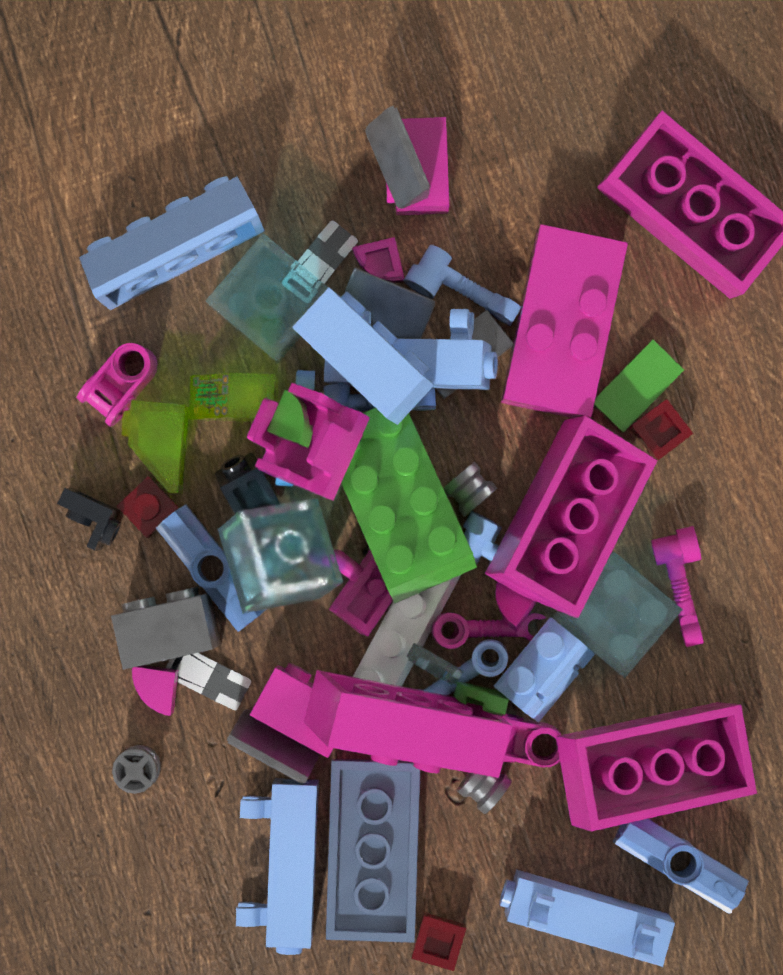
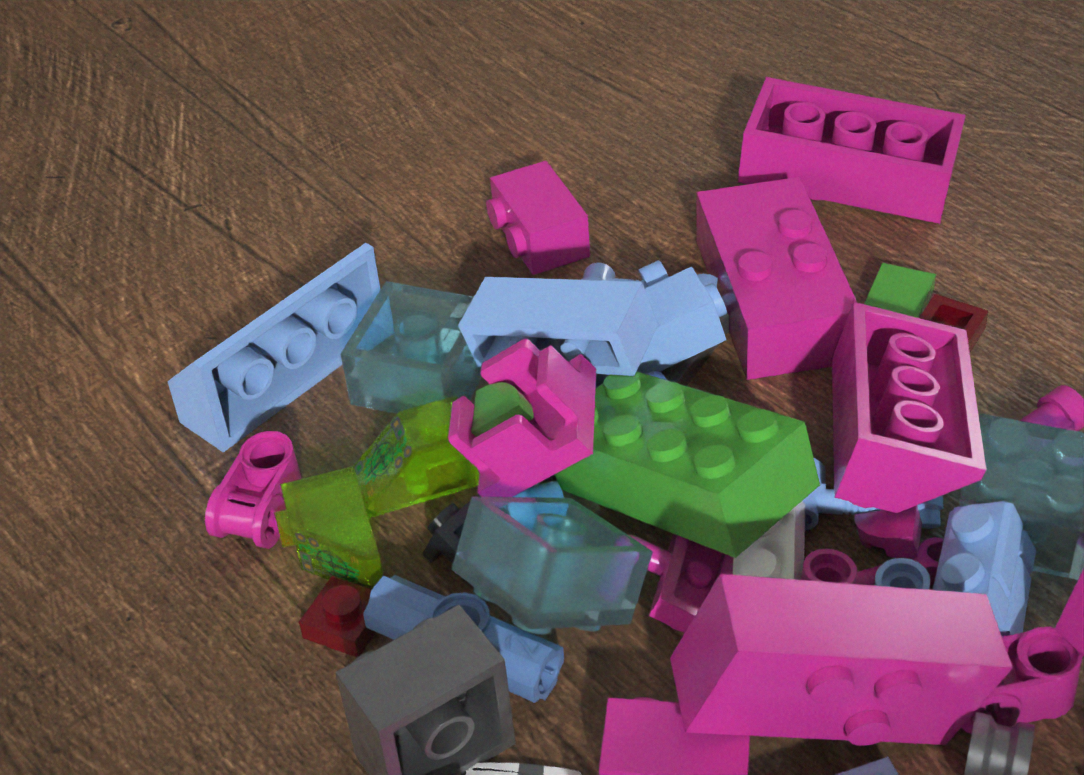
camera: 20 degrees left, 45 degrees down
black bracket [57,488,121,551] -> none
flat silver slope [365,106,430,209] -> none

